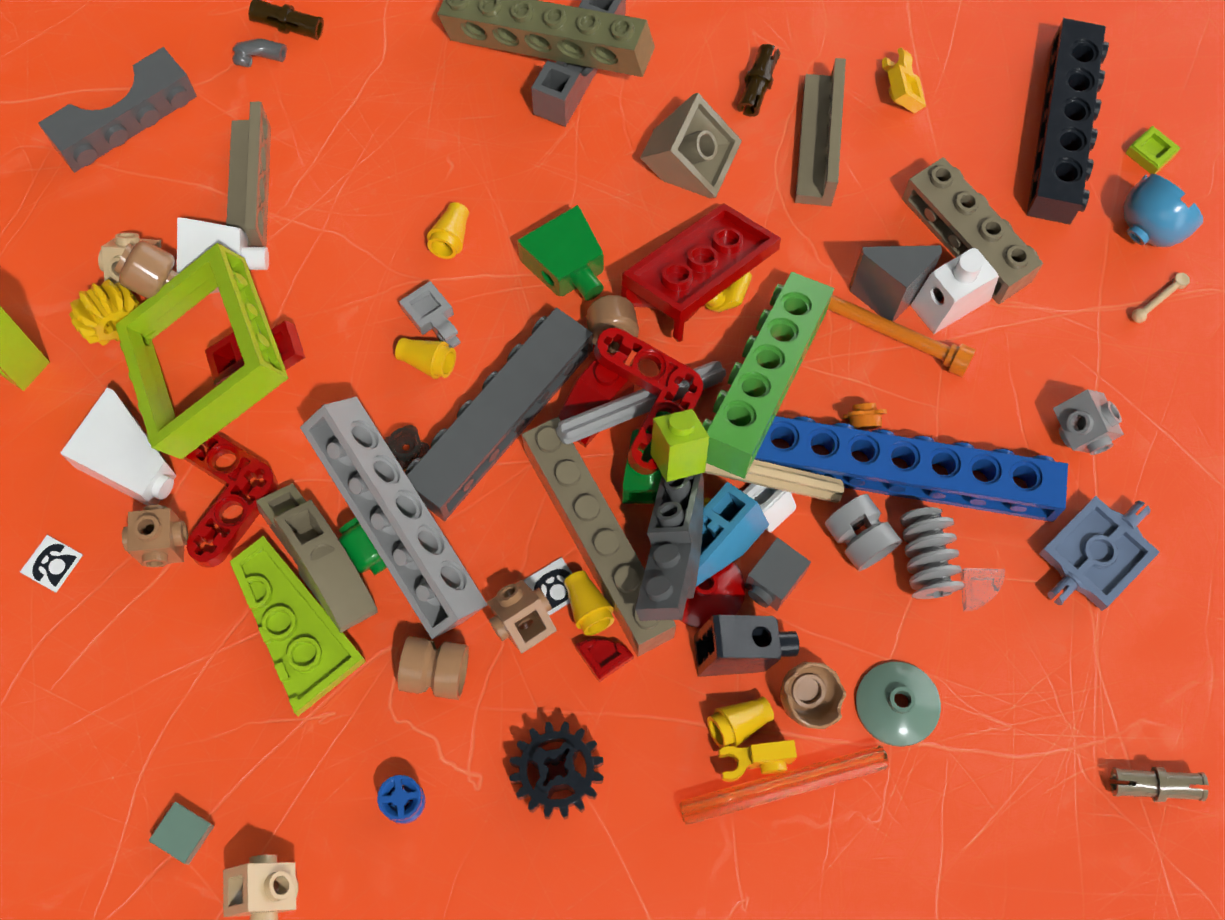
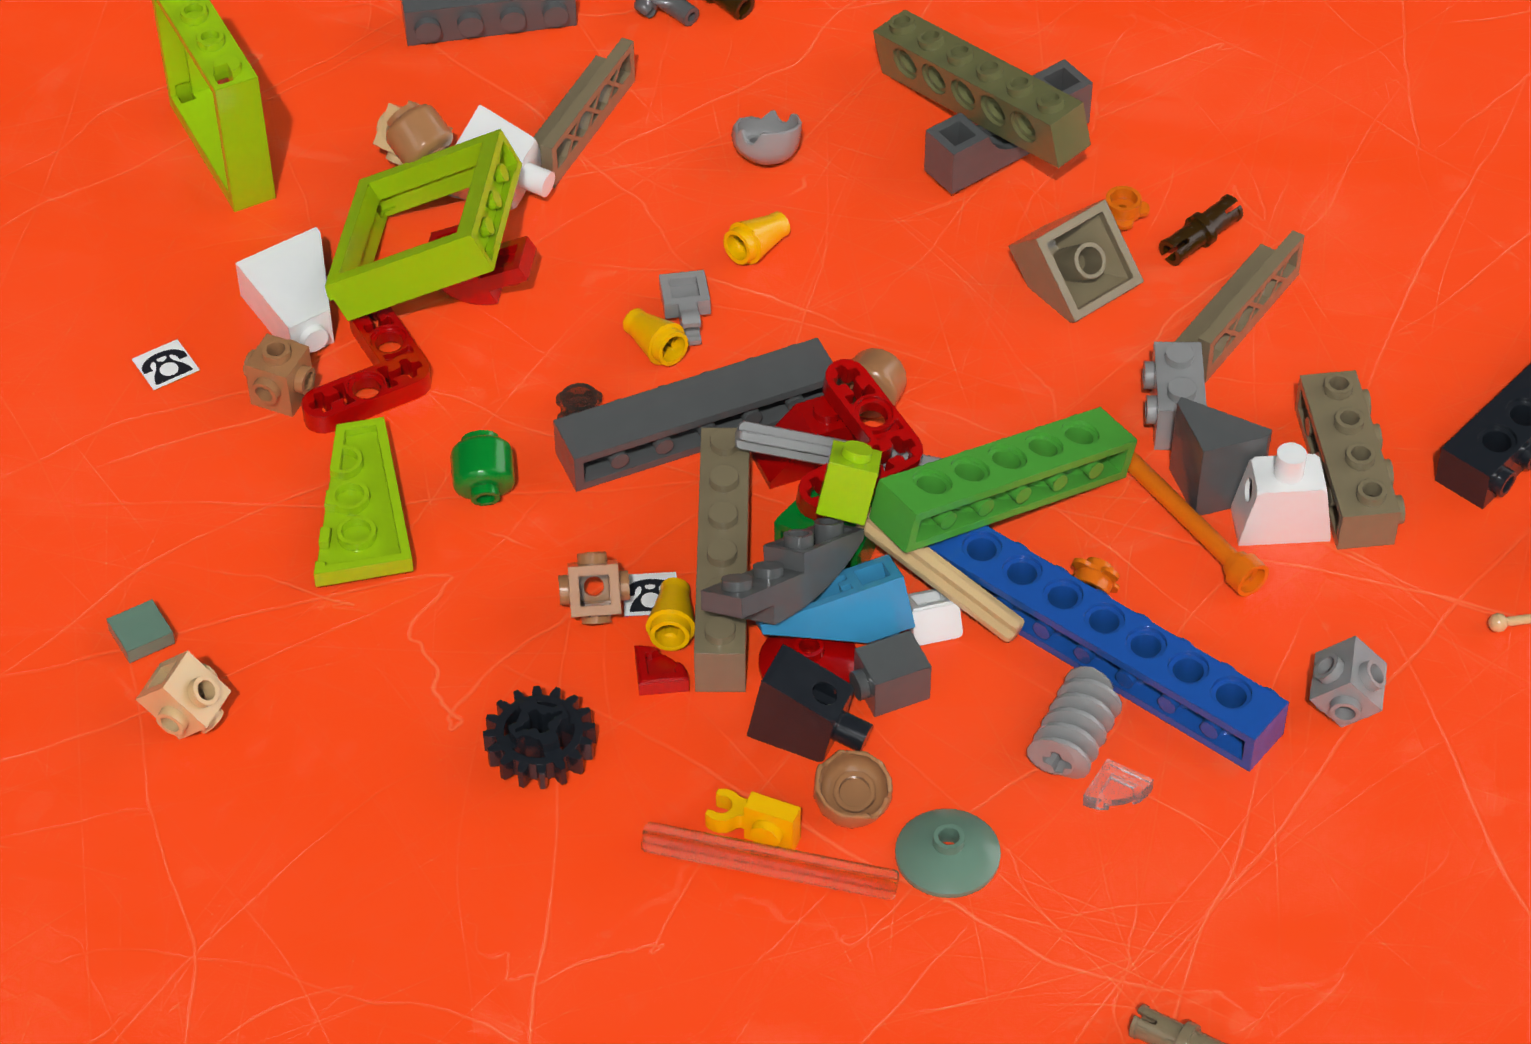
camera: 30 degrees right, 20 degrees down
yellow gear [69,279,140,346] -> none
dark tan slope [256,483,378,633] -> none
light grey brick [300,397,488,639] -> none
blue wheel [377,775,426,824] -> none
medium nougat wheel [397,636,469,700] -> none
green torso [517,205,604,301] -> none
red plate [621,203,781,342] -> none
yellow arm [706,272,752,313] -> none
yellow cone [707,696,774,748] -> none
light grey wheel [824,494,902,572] -> none
yellow plate [882,47,926,113] -> none
sand blue plate [1039,496,1159,611] -> none
none -> light grey hair [731,110,802,165]
none -> orange plate [1105,186,1150,230]
none -> light grey brick [1142,342,1207,450]

